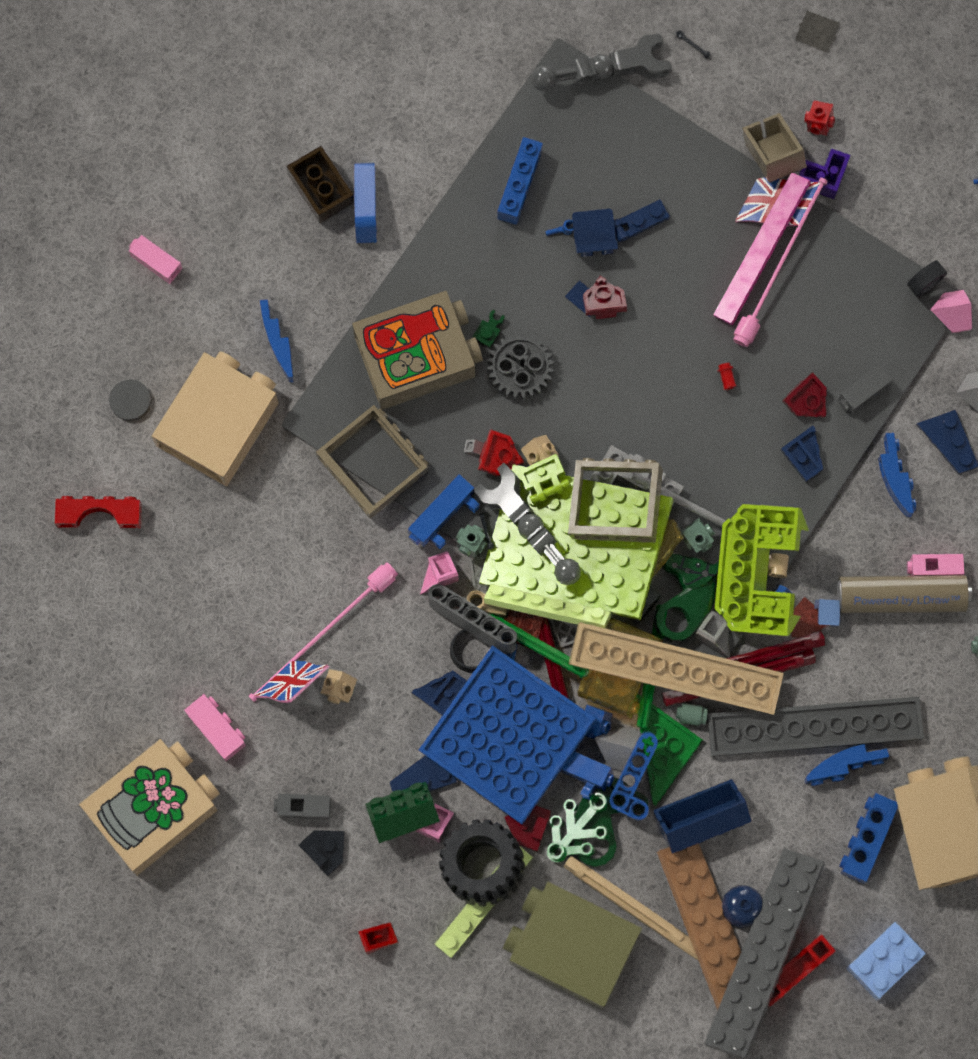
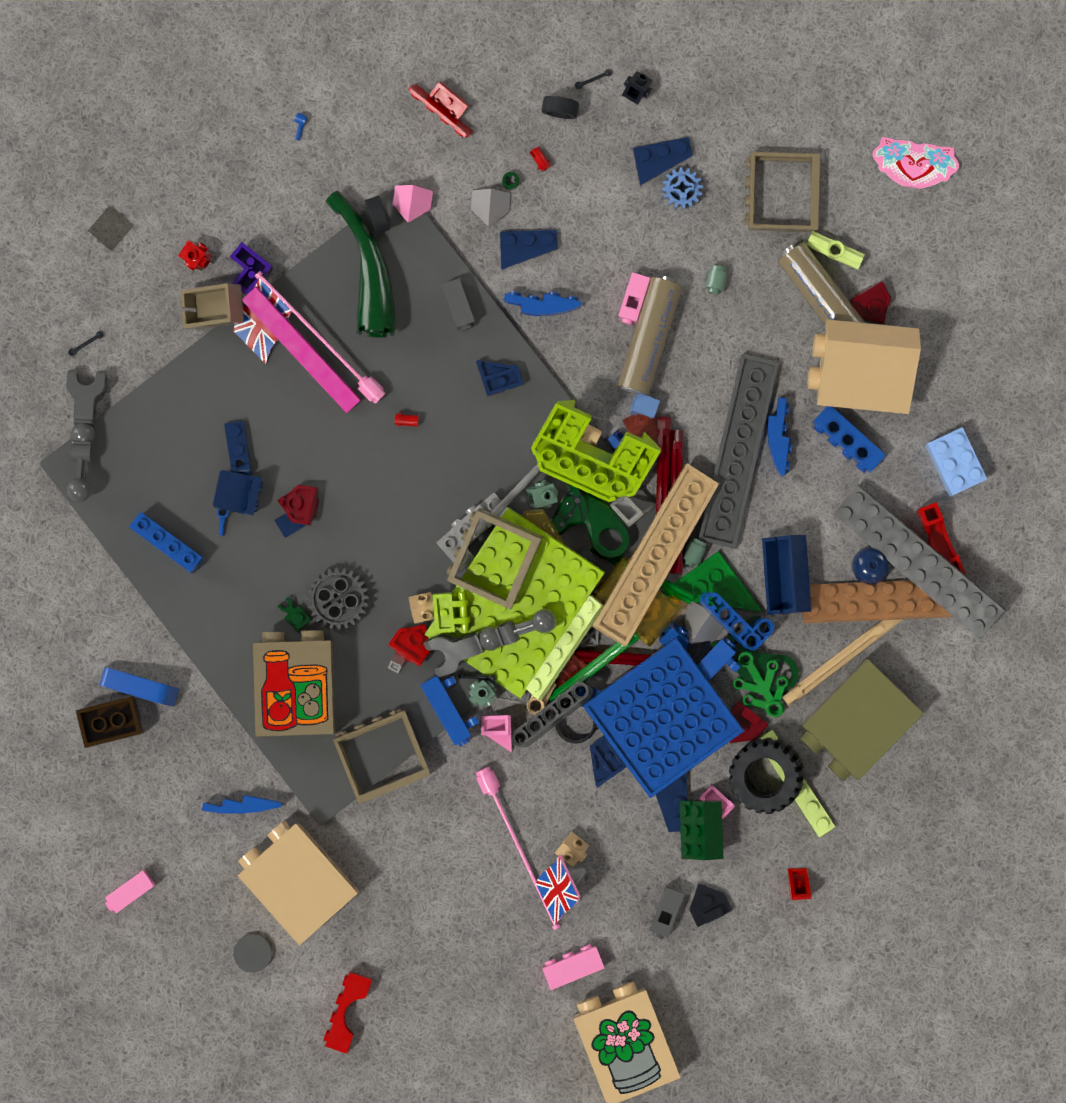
camera: 75 degrees left, 10 degrees up
dark red plate [782,372,827,417] -> none
none -> dark green brick [326,190,395,338]

